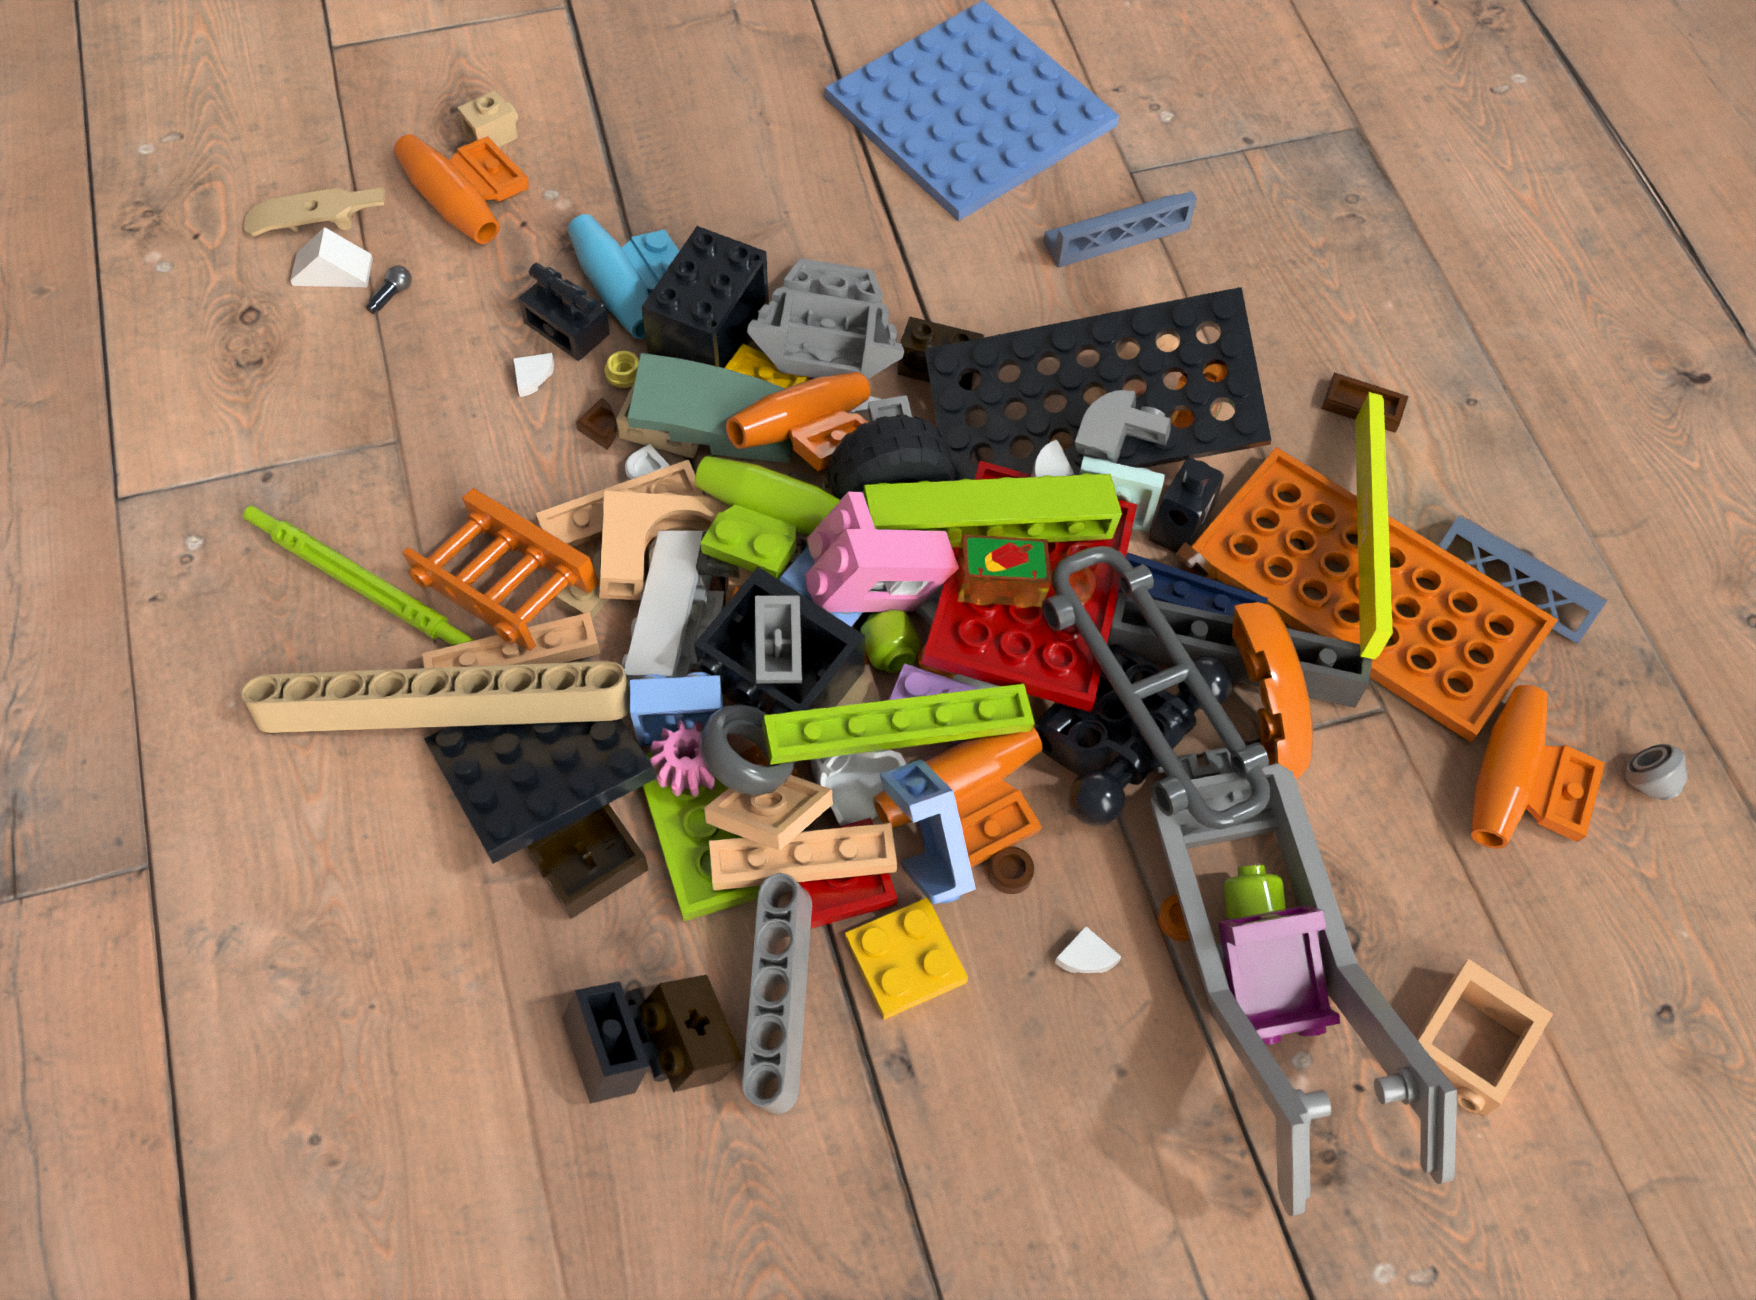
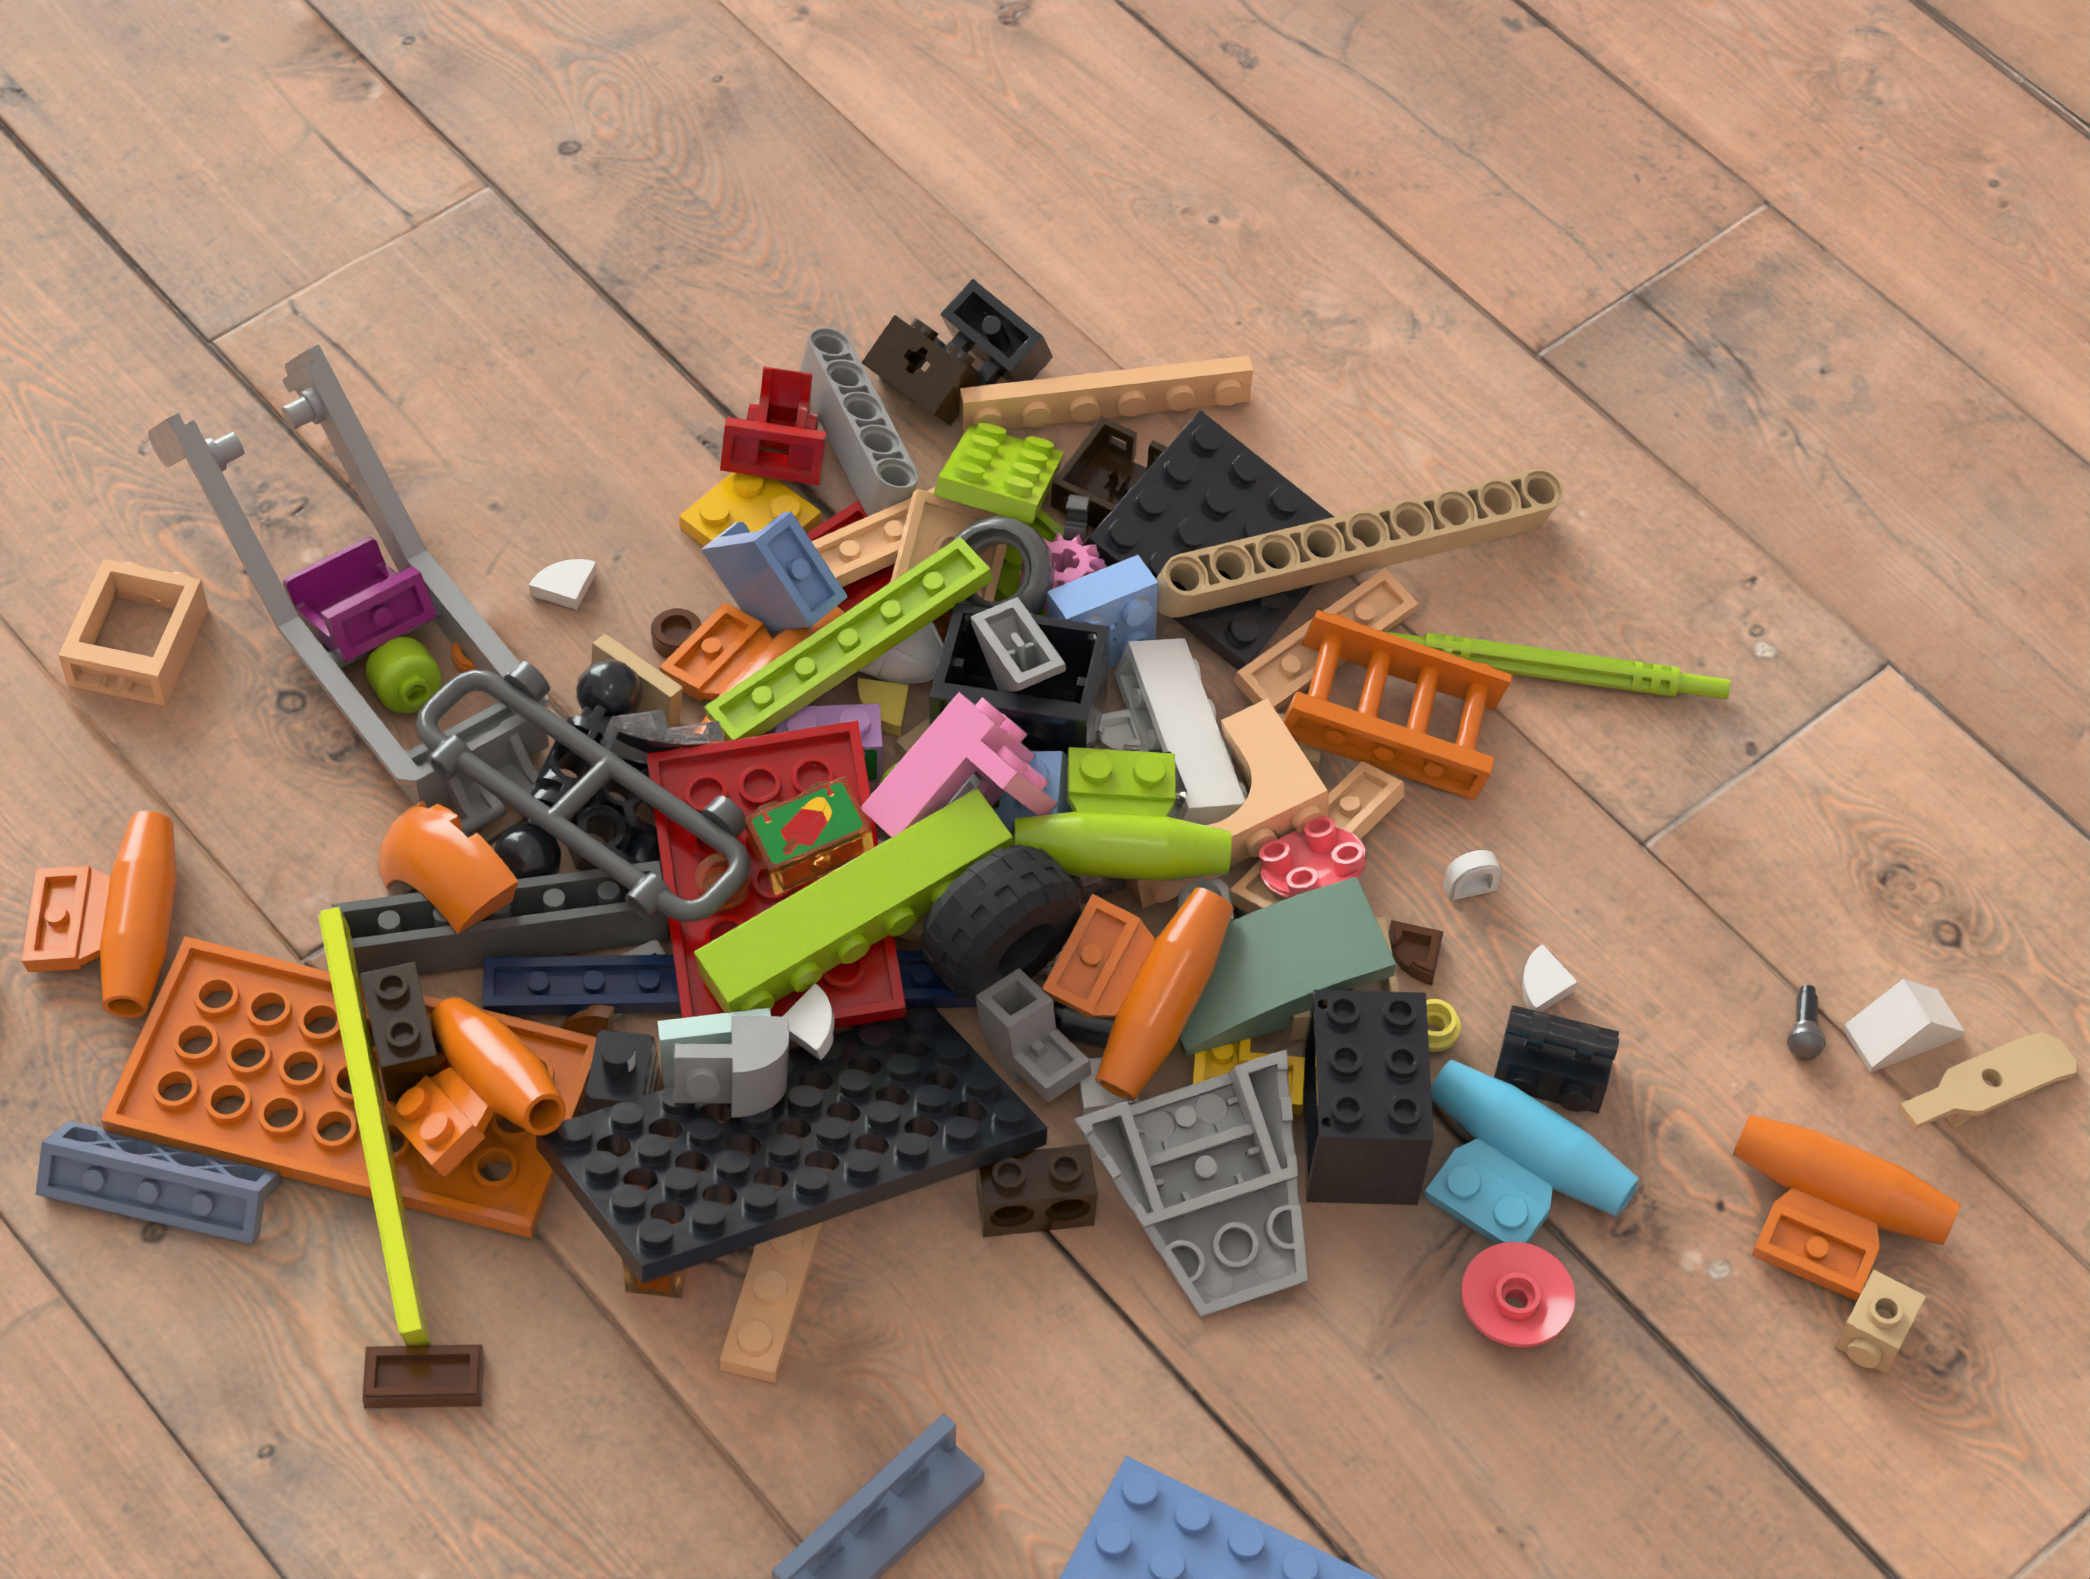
camera: 155 degrees right, 5 degrees down
none -> dark brown brick [360,961,440,1101]
none -> orange plate [386,997,566,1178]
none -> tan tile [591,634,683,730]
none -> clear slope [600,709,725,763]
none -> red tile [720,366,827,485]
none -> lime plate [933,423,1064,524]
none -> light nougat plate [959,356,1253,435]
none -> dark grey bar [1063,495,1090,545]
none -> coral dish [1259,816,1367,899]
none -> white tile [1442,850,1502,901]
none -> coral dish [1461,1242,1575,1348]

